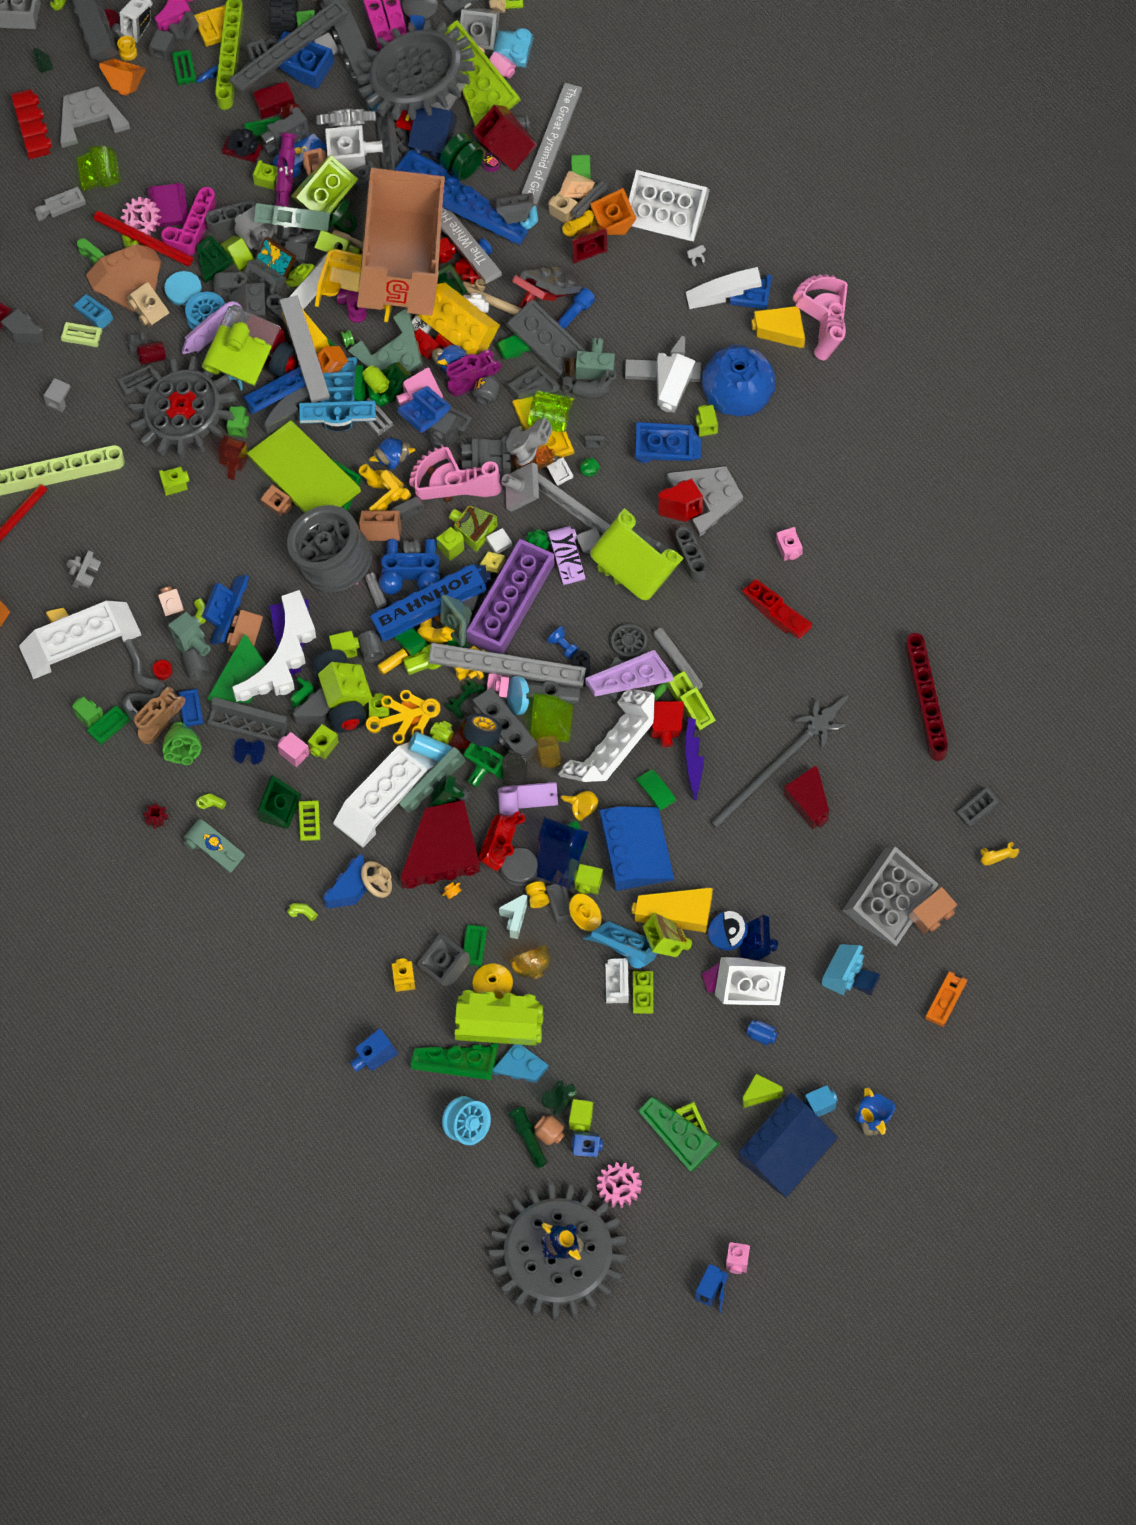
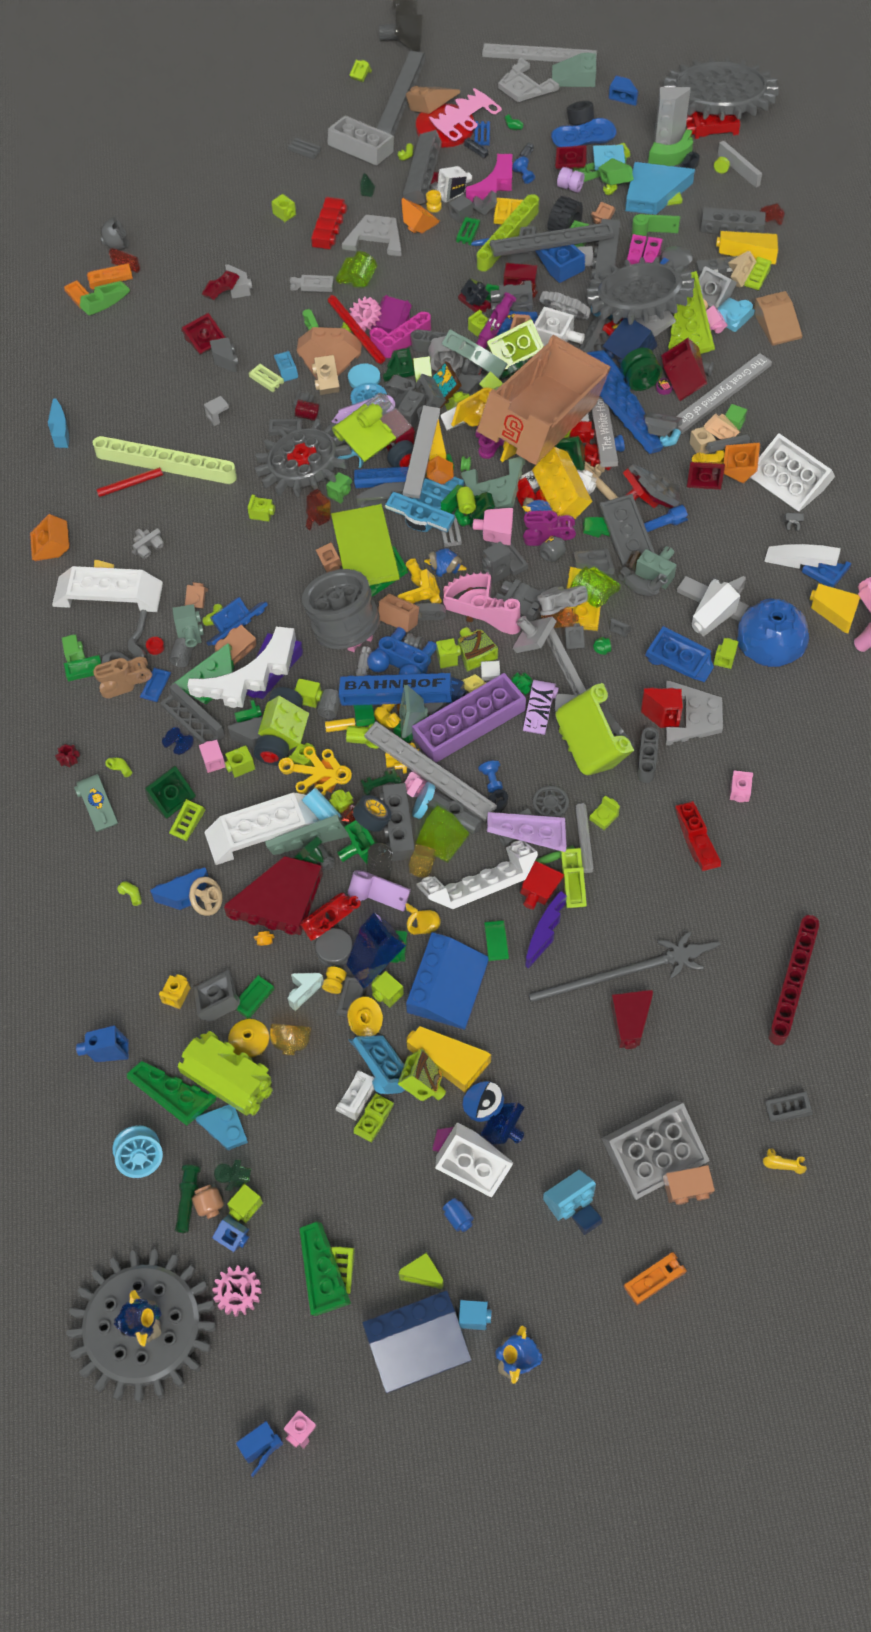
camera: 30 degrees right, 5 degrees down
bright green piece [162,722,202,765] -> none
blue slope [398,386,451,433] -> none
none -> lime bracket [589,796,620,830]
none -> medium nougat slope [754,291,802,346]

